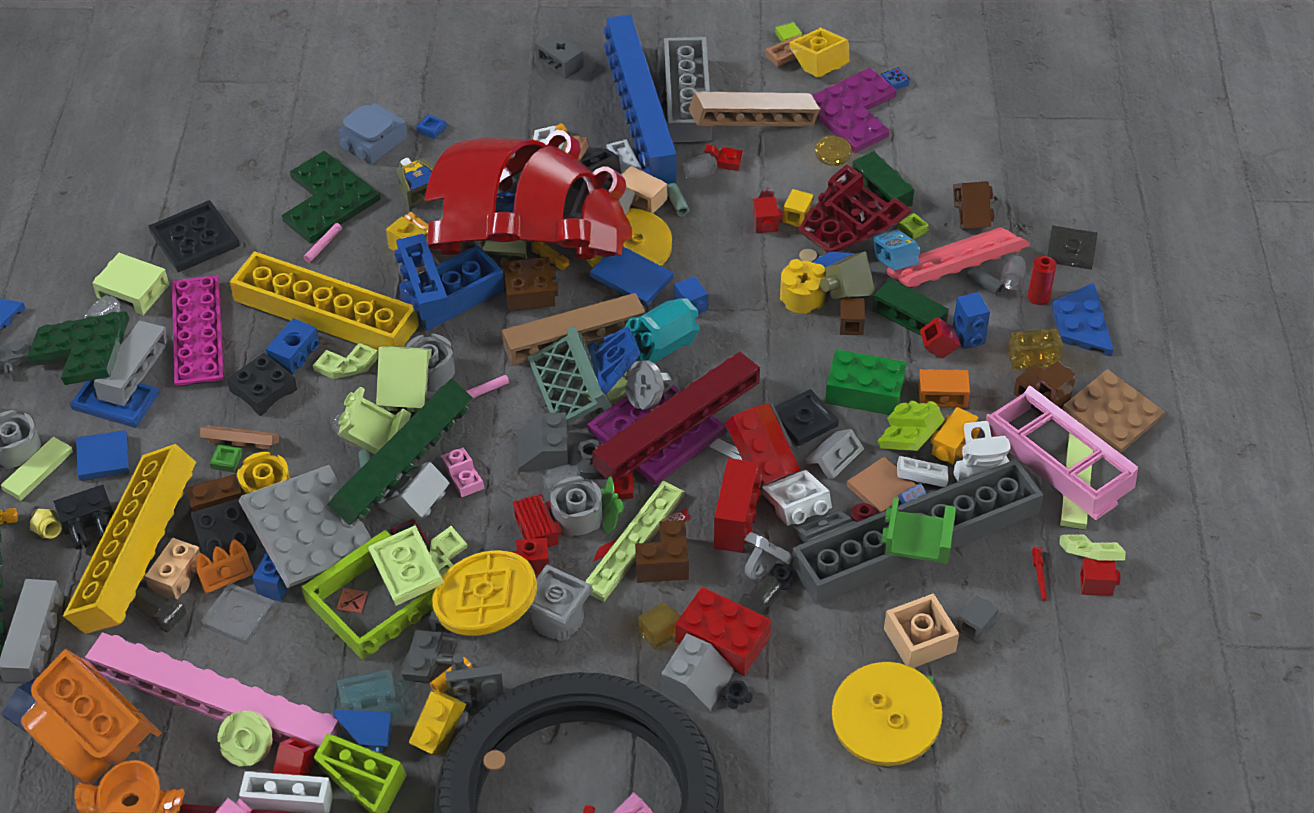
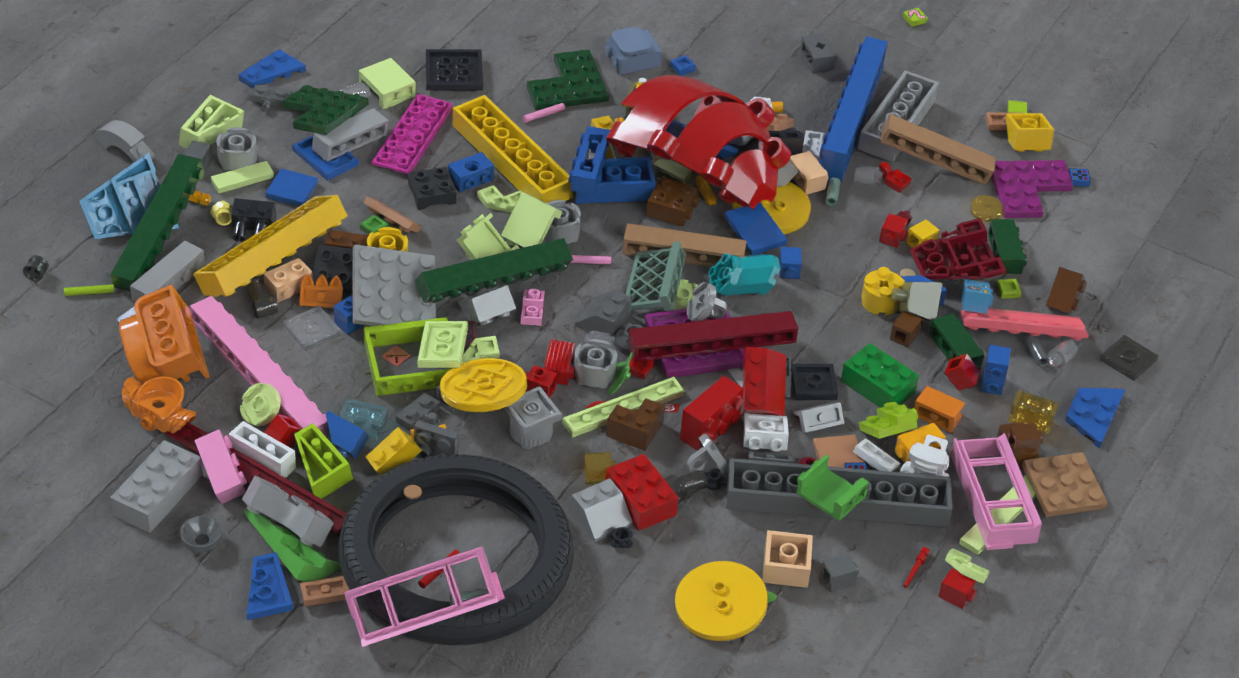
camera: 25 degrees right, 5 degrees down
blue wing [588,327,641,394] -> none
red brick [1027,256,1057,305] -> none

